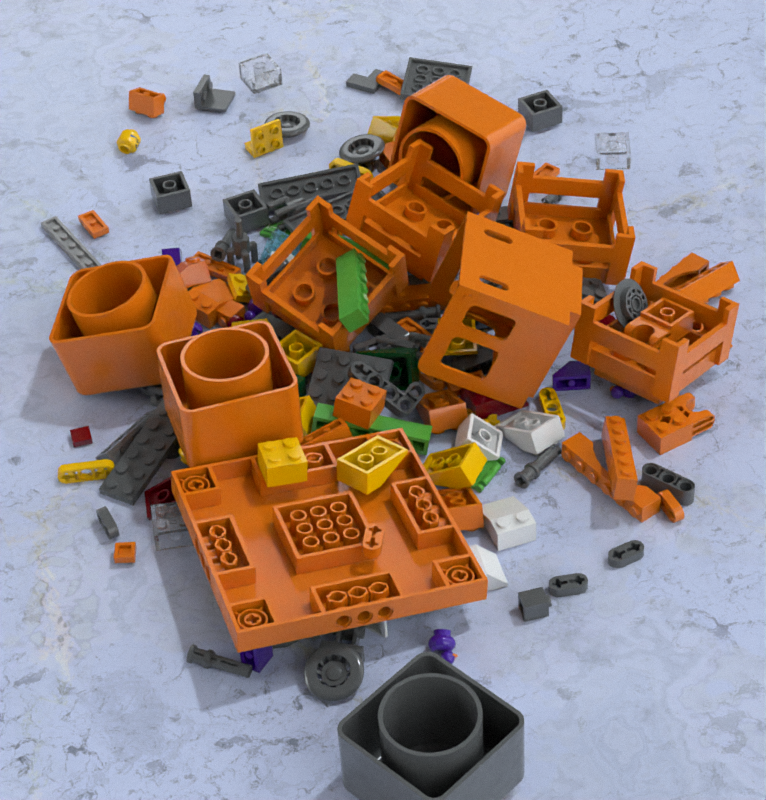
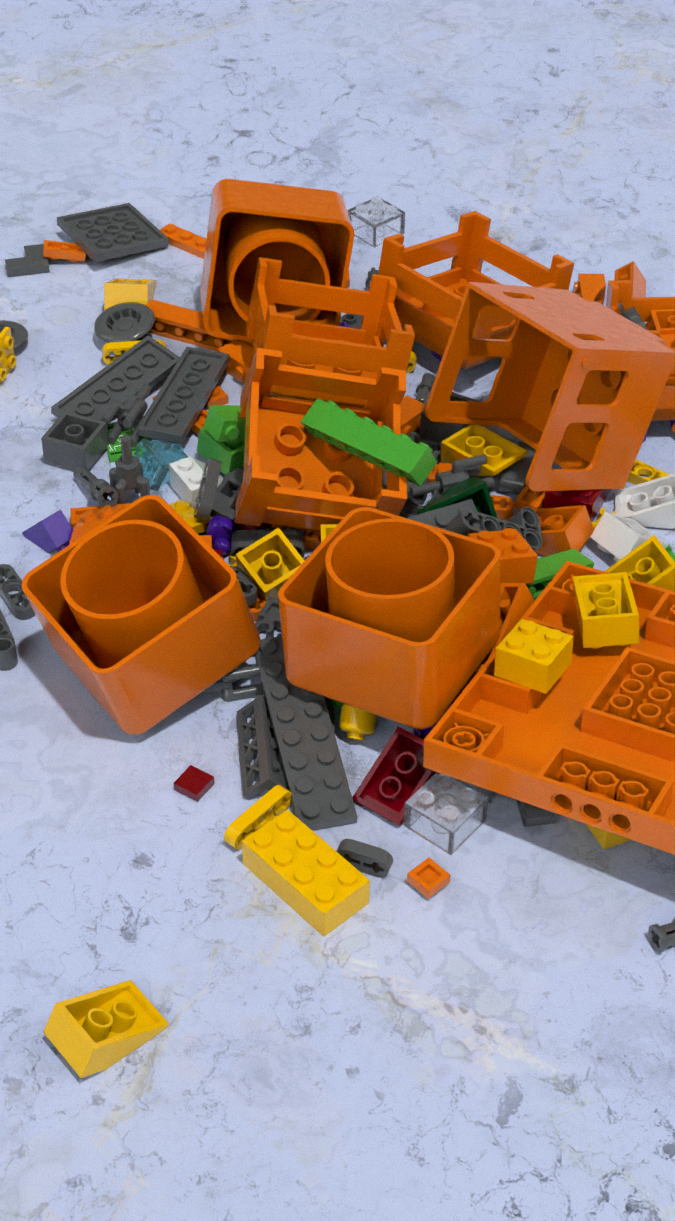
camera: 45 degrees left, 0 degrees up
none -> yellow brick [242,810,370,937]

